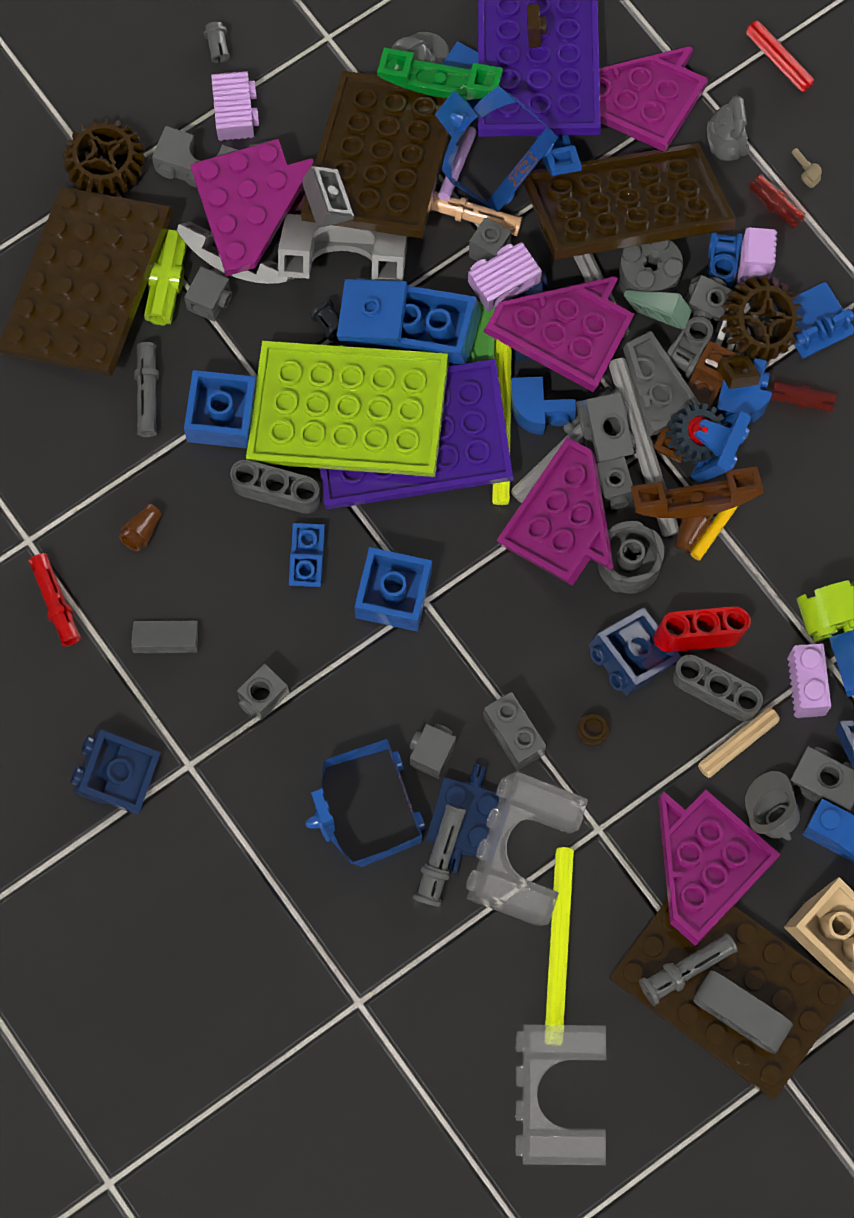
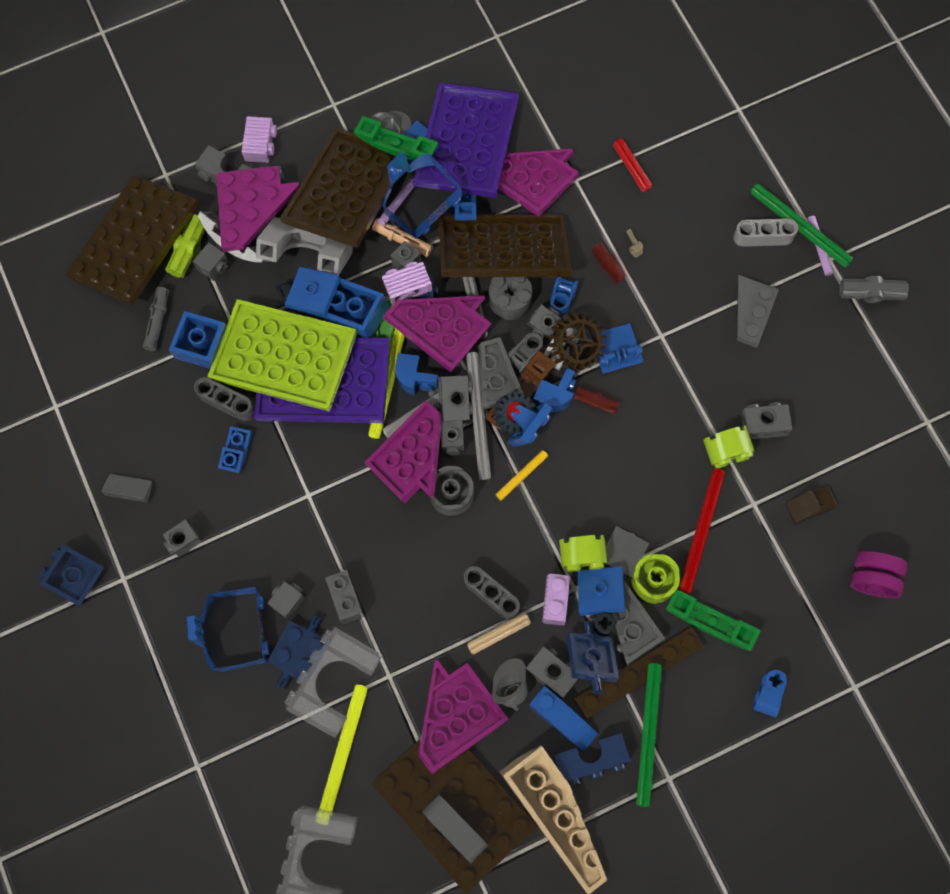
camera: 15 degrees right, 0 degrees up
red pin [28,553,81,647] -> none
dark brown gear [63,118,146,197] -> none
reddish brown cone [118,504,162,551] -> none
dark grey pin [203,22,230,63] -> none
dark grey slope [302,166,354,227] -> none
blue brick [354,547,432,632] -> none
dark grey pin [412,804,467,907] -> none
dark brown plate [527,4,546,48] -> none
dark brown plate [577,713,609,746] -> none
dark blue plate [588,608,681,697] -> none
sand green slope [624,290,692,329] -> none
reddish brown slope [631,466,763,518] -> none
dark grey pin [639,933,738,1006] -> none
red beam [653,607,751,652] -> none
reddish brown cone [674,514,713,553] -> none
dark grey piece [707,95,750,161] -> none
dark brown plate [717,355,761,389] -> none
lavender brick [737,227,777,284] -> none

